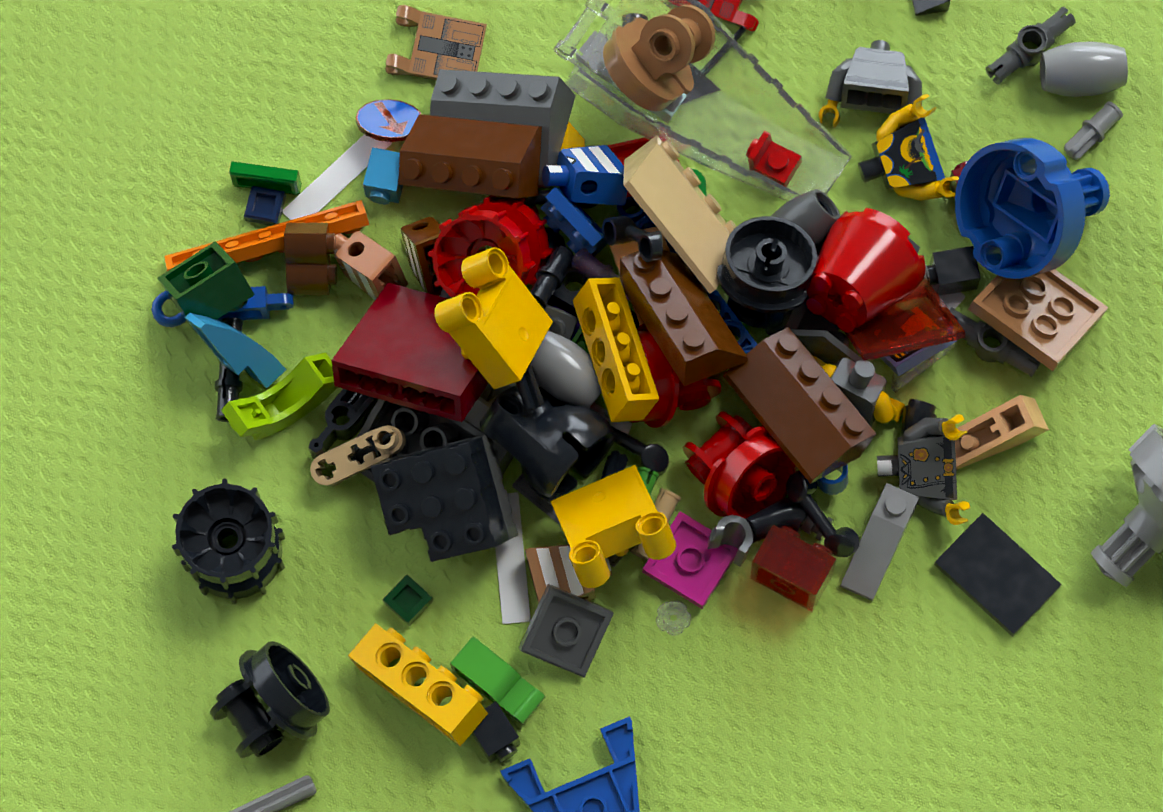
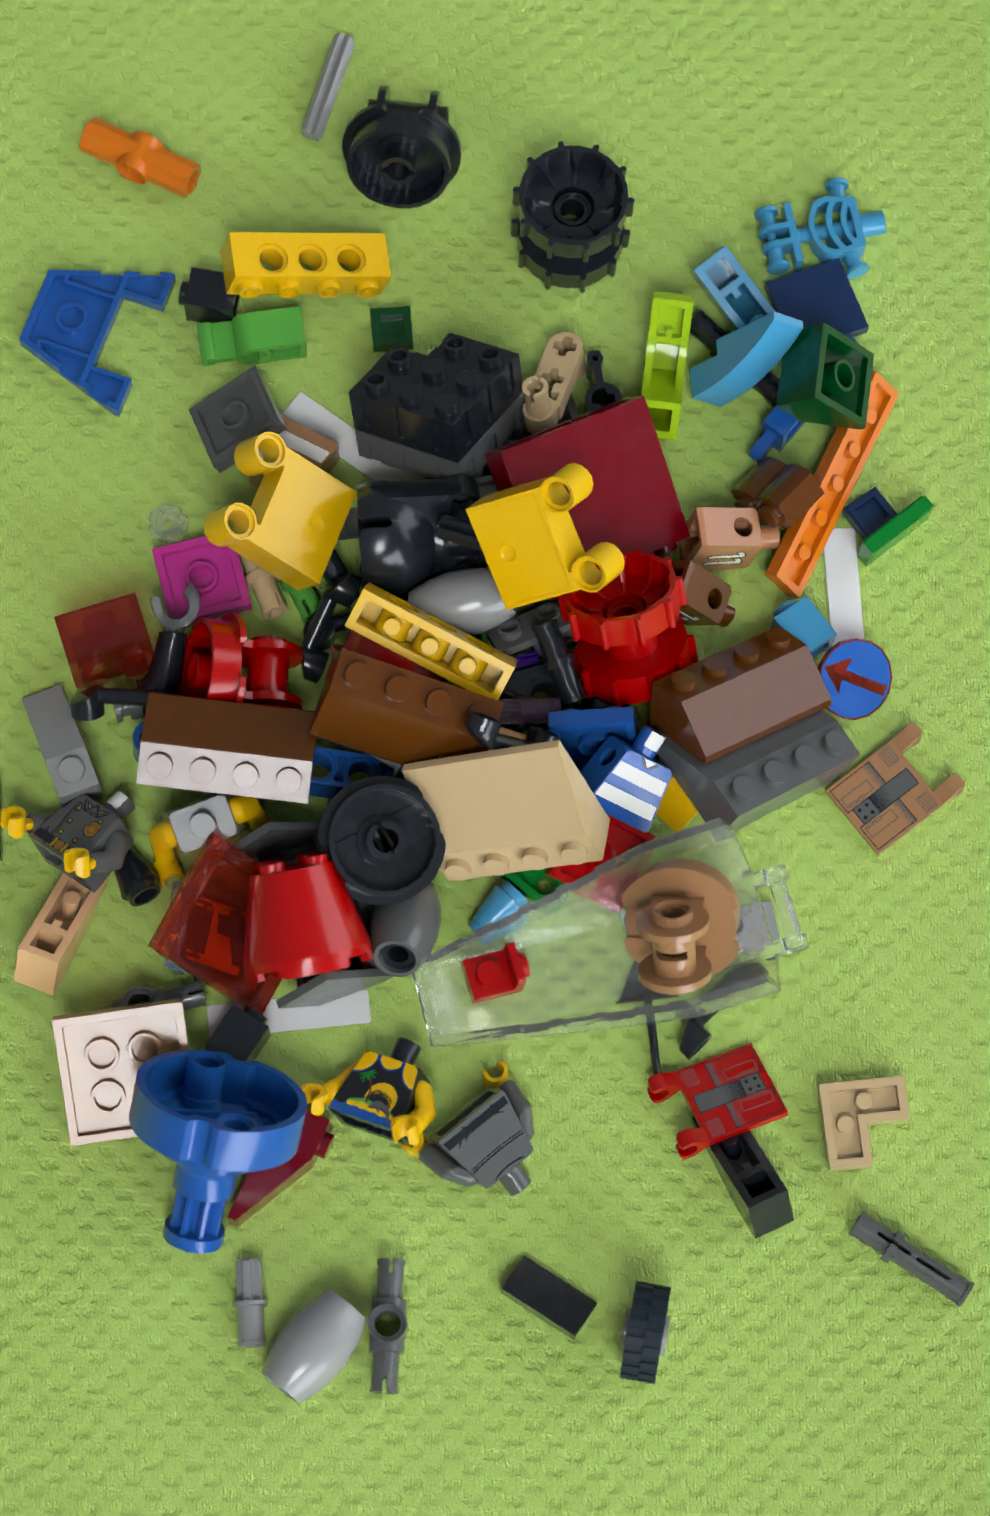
camera: 125 degrees right, 0 degrees up
none -> black bar [300,573,362,684]
none -> dark azure cone [468,880,530,943]
none -> dark azure slope [689,246,775,330]
none -> dark azure piece [754,178,886,279]
none -> dark blue tile [764,258,869,337]

